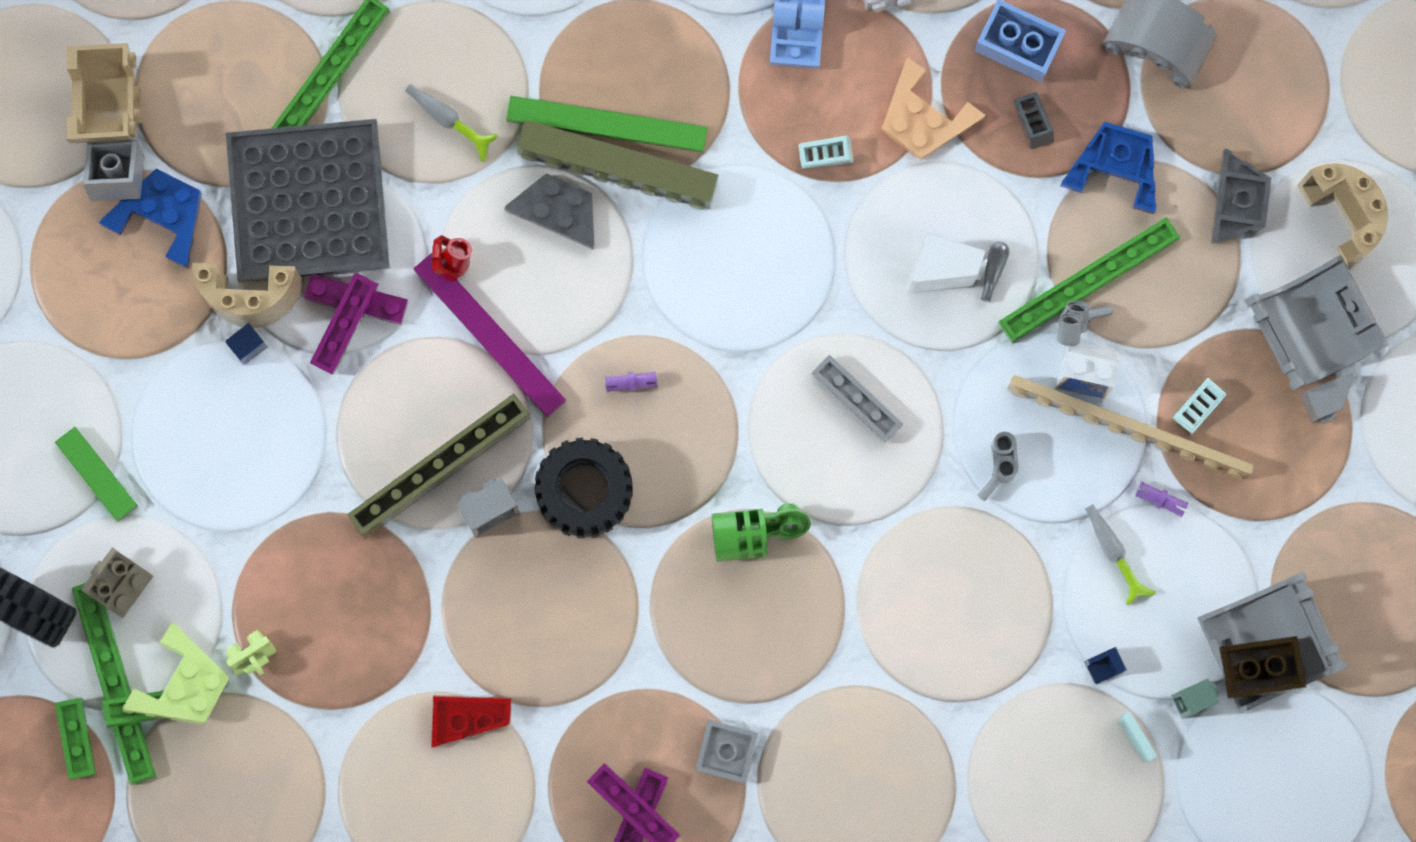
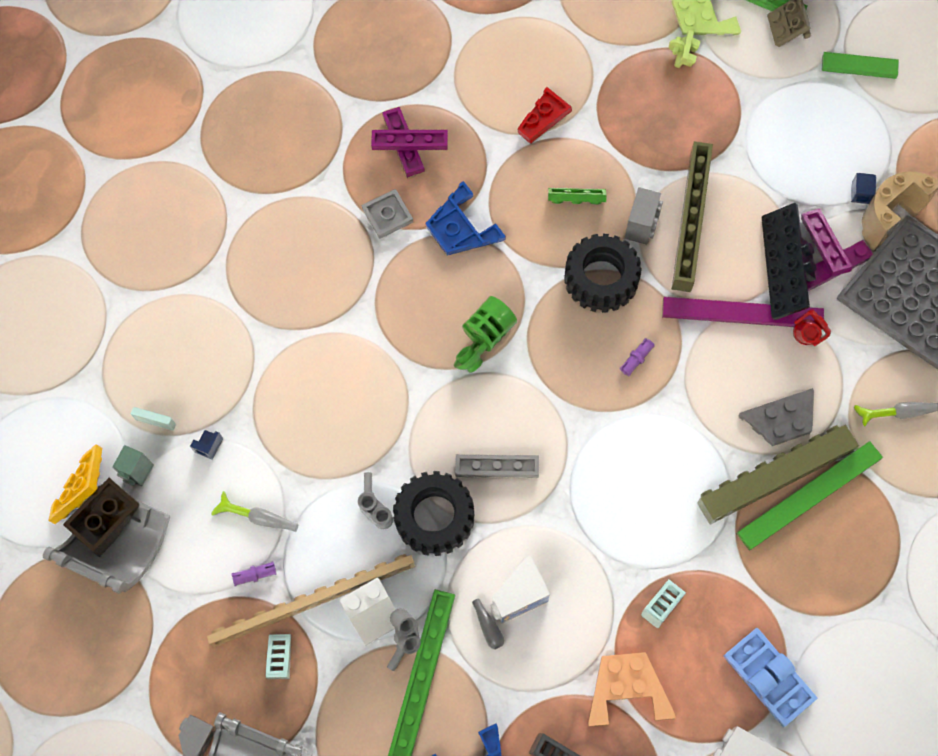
camera: 145 degrees right, 10 degrees down
none -> yellow plate [48,444,103,524]
none -> black tyre [393,471,475,556]
none -> blue wing [425,181,506,256]
none -> bright green plate [548,188,607,205]
none -> black bracket [761,203,817,320]

